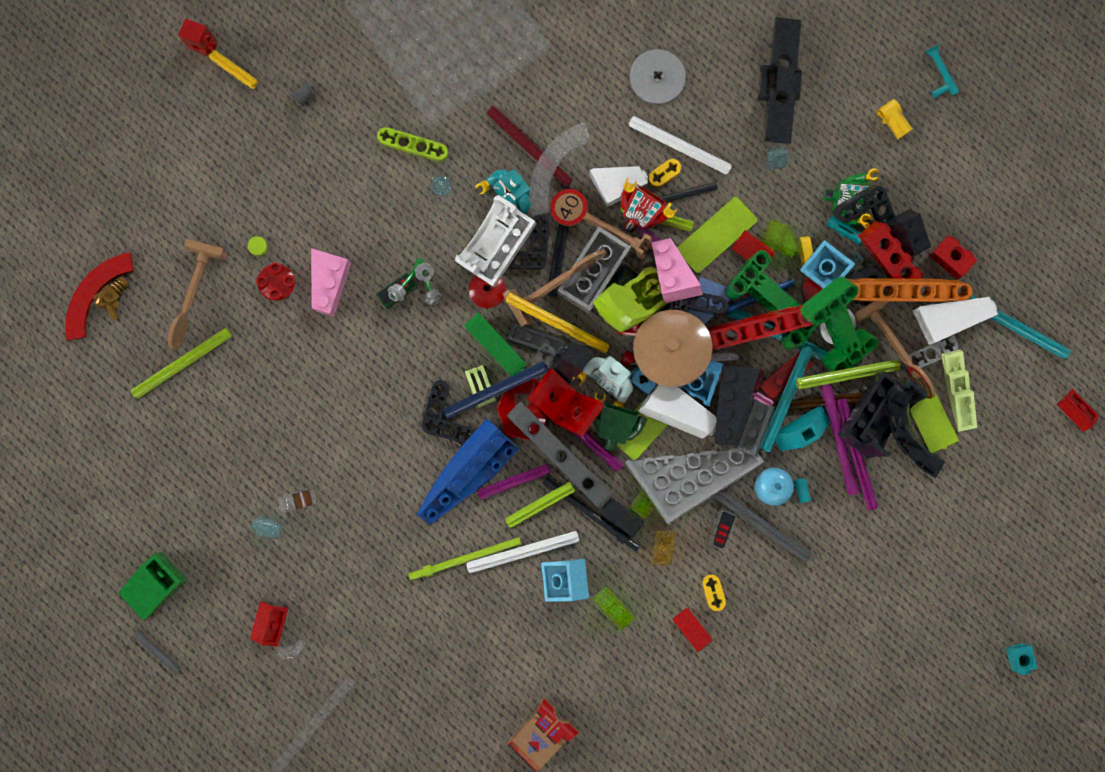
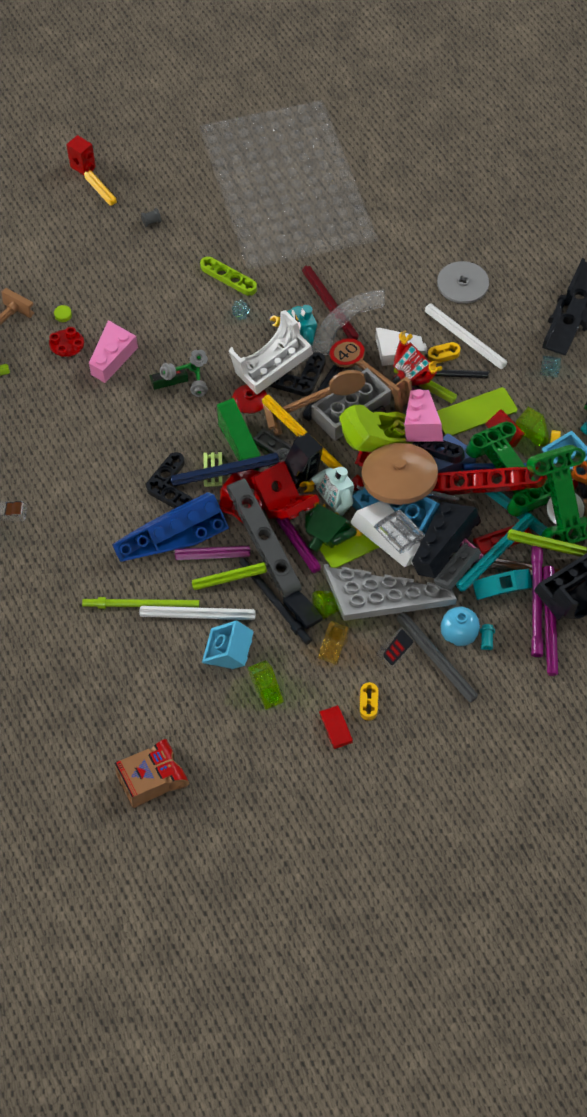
camera: 20 degrees right, 25 degrees down
none -> clear slope [374,510,425,554]

